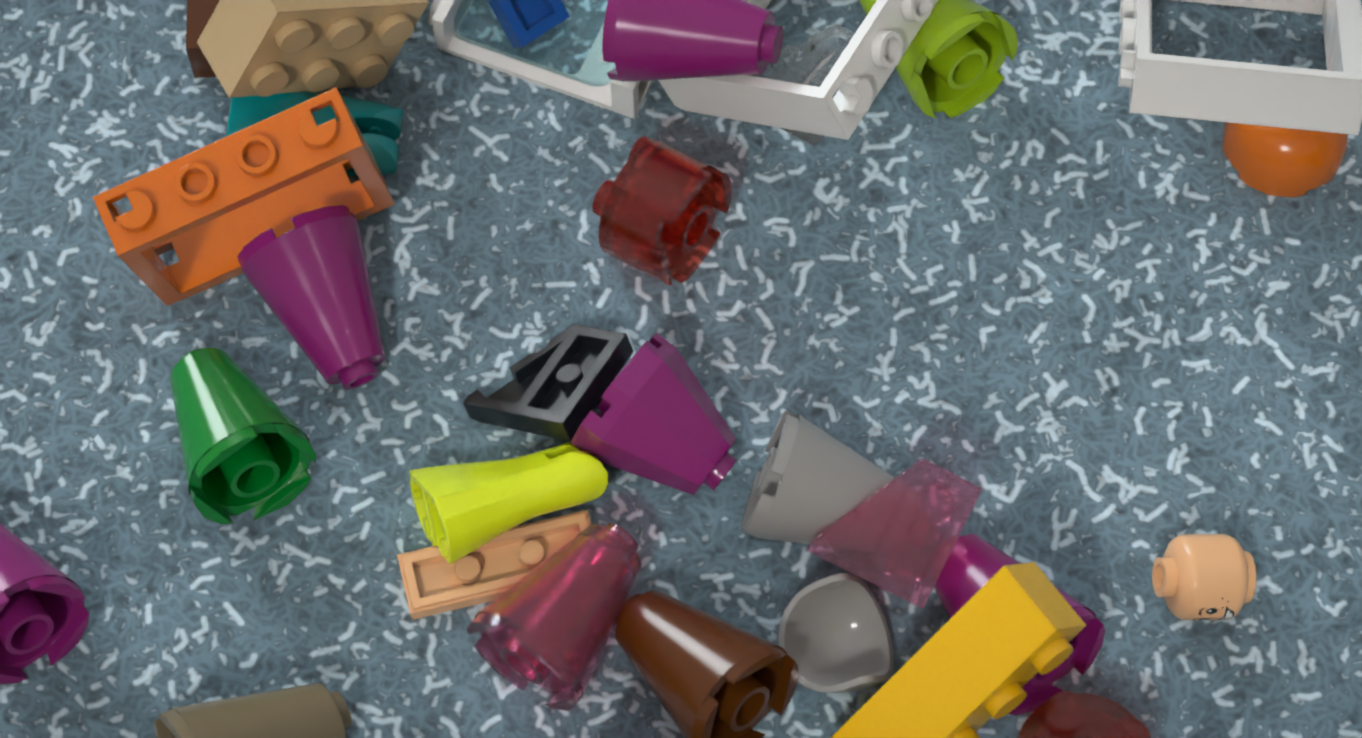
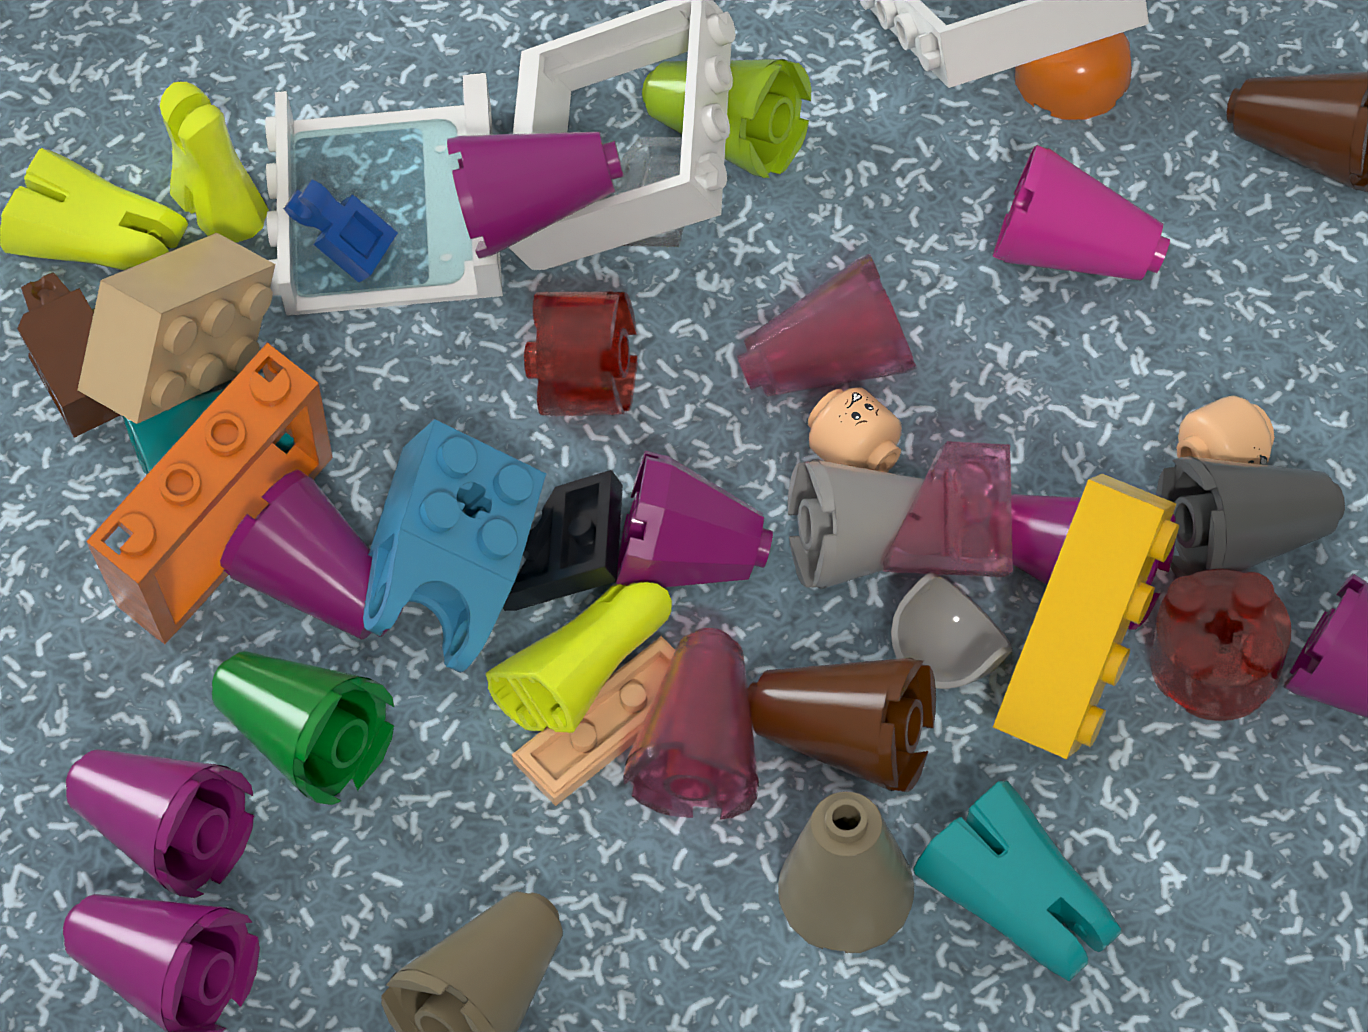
camera: 25 degrees left, 5 degrees down
none -> magenta cone [66,749,254,898]
none -> dark azure brick [363,419,546,673]
none -> clear pink cone [737,253,917,397]
none -> light nougat head [808,388,902,472]
none -> dark pink cone [993,145,1170,281]
none -> dark grey cone [1156,456,1345,587]

